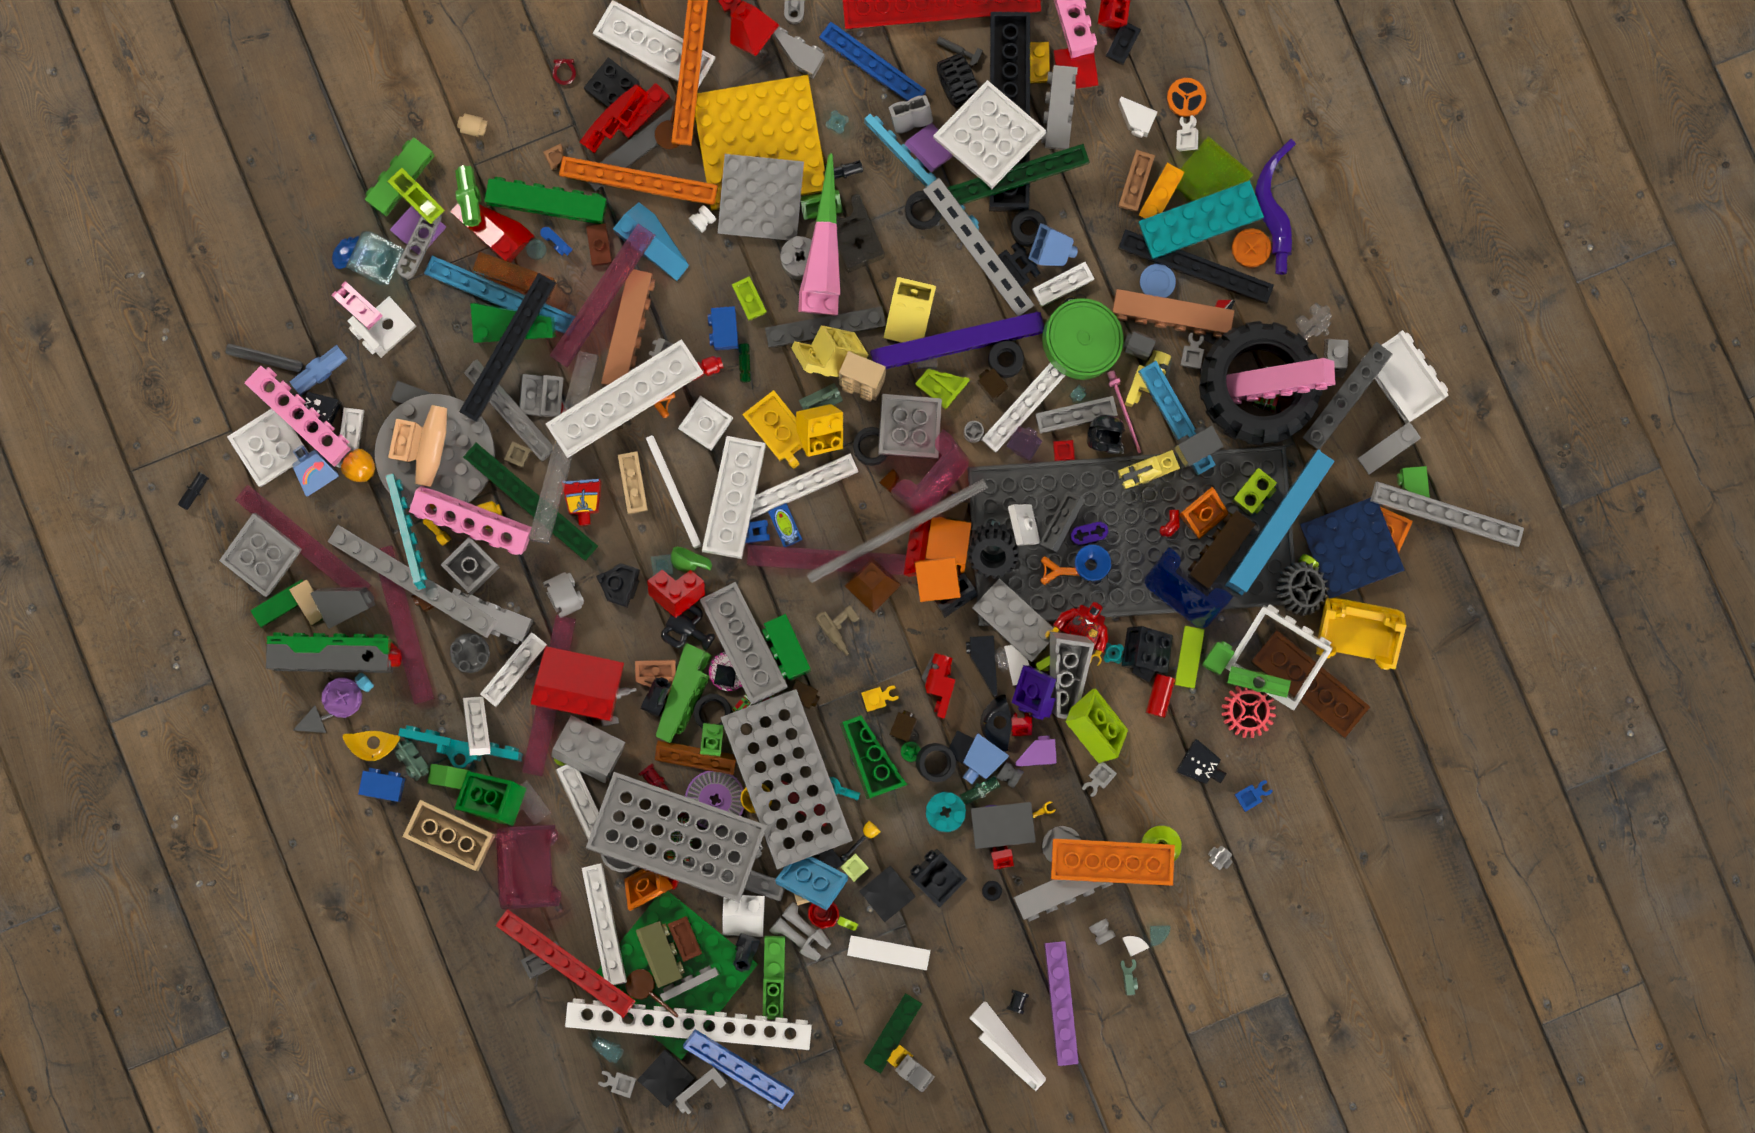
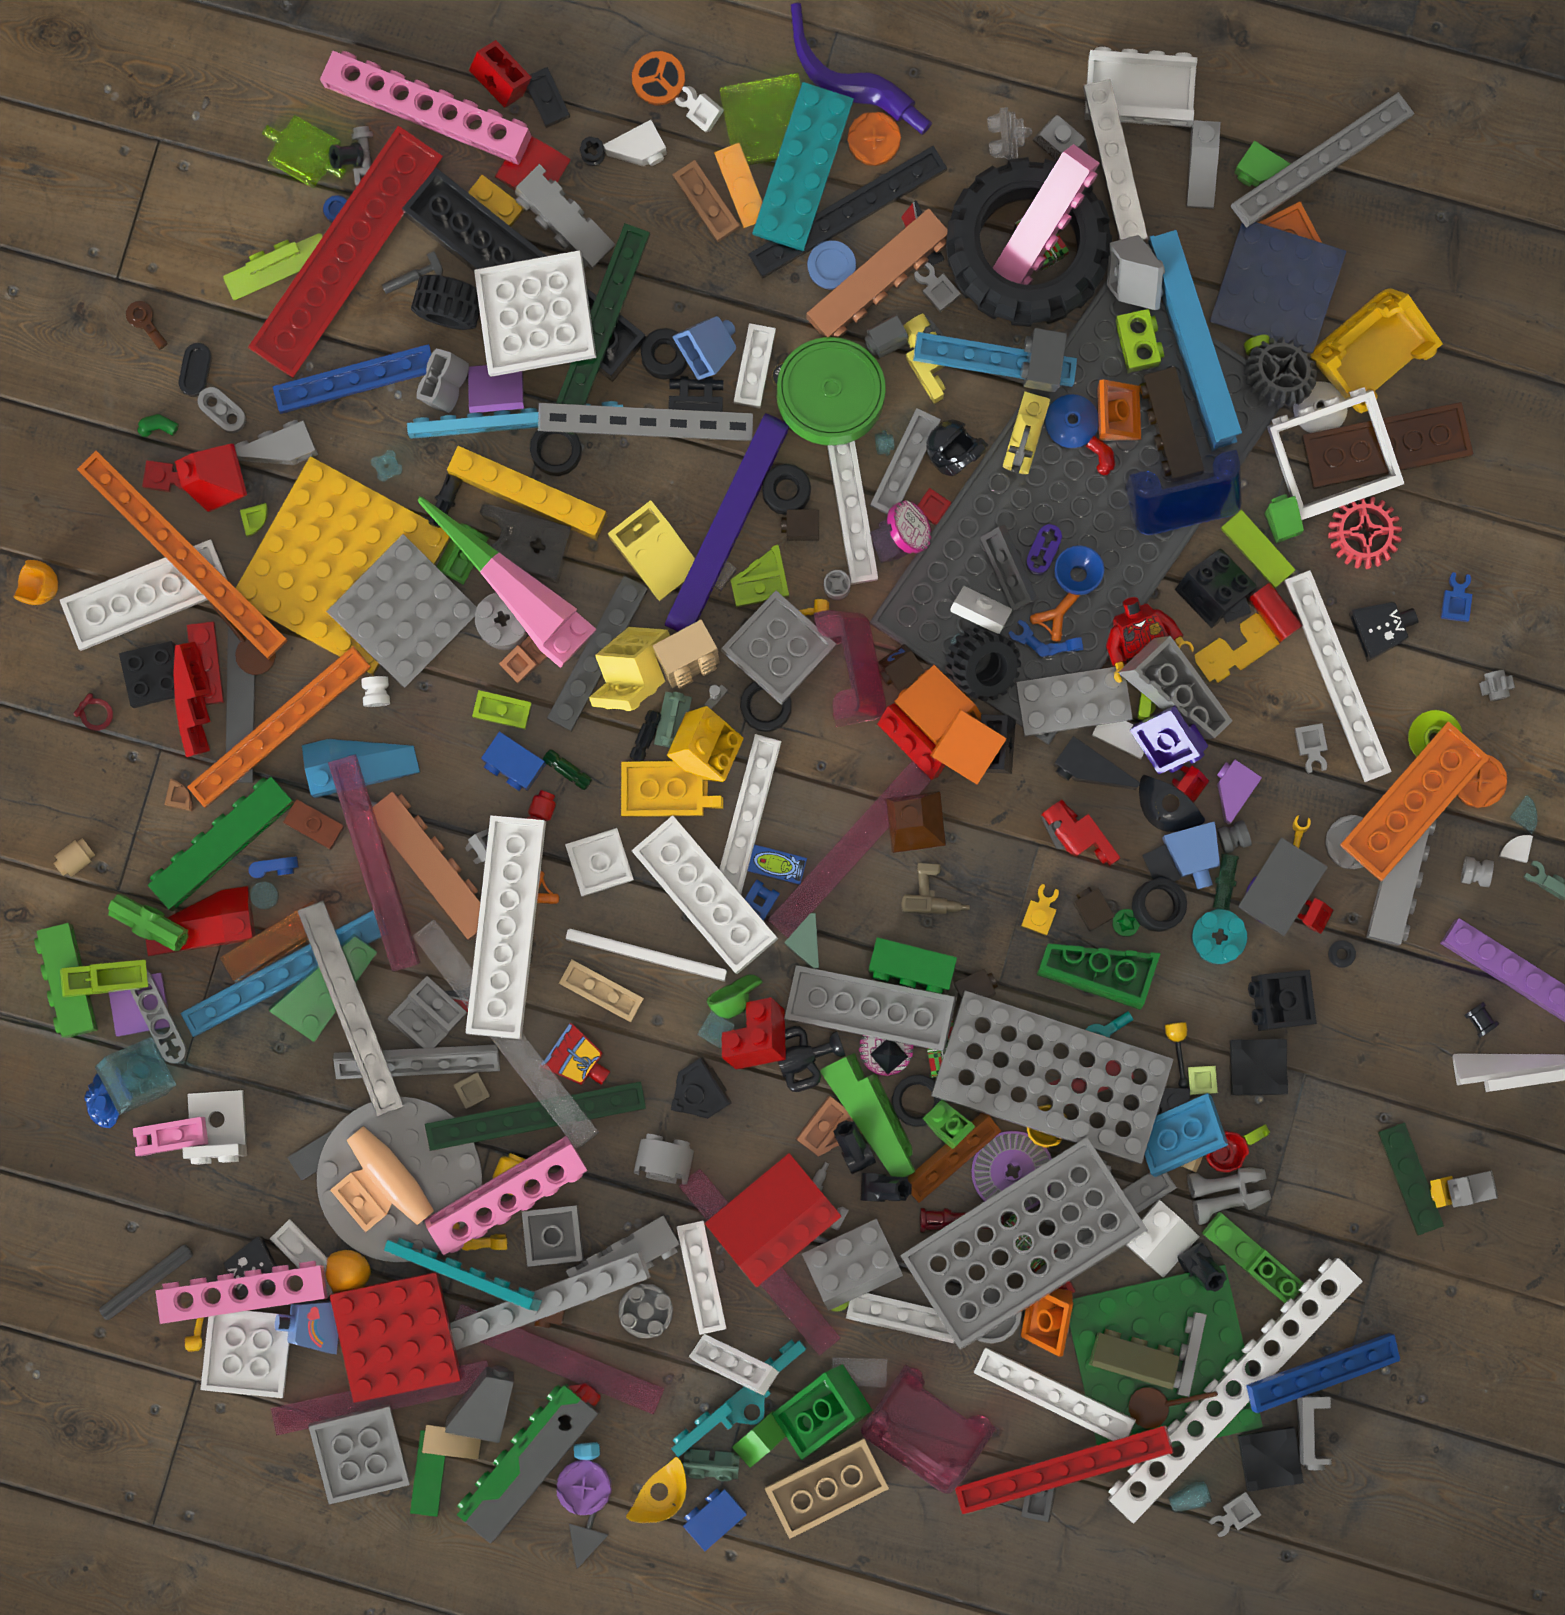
camera: 45 degrees left, 0 degrees up
black axle [178,472,209,510] -> none
medium blue piece [290,345,348,396] -> none
copper plate [668,916,702,962] -> none
light grey axle [806,479,988,583] -> none
white tile [847,935,930,970] -> none
reddish brown tile [879,469,899,494] -> none
clear piece [995,647,1009,672] -> none
lime slope [1065,688,1128,763] -> none
teal plate [1103,643,1124,664] -> none
bright pink sword [1107,370,1141,453] -> none
bright green piece [1227,666,1291,698] -> none
none -> yellow hand [185,1317,204,1352]
none -> lime tile [240,503,268,537]
none -> red plate [330,1272,462,1403]
none -> yellow brick [447,446,608,541]
none -> nougat slope [499,636,547,683]
none -> black bush [580,136,605,166]
none -> black axle [630,710,661,762]
none -> light grey piece [704,685,728,709]
none -> sand green slope [784,913,819,969]
none -> yellow hand [799,599,829,616]
none -> black piece [860,1173,912,1202]
none -> tile [887,500,931,554]
none -> blue piece [1008,620,1084,658]
none -> blue dish [1045,394,1099,448]
none -> light grey slope [1107,235,1165,310]
none -> yellow piece [1194,613,1280,683]
none -> white plate [1284,570,1392,782]
none -> white dish [1293,381,1347,433]
none -> orange tile [1457,755,1507,808]

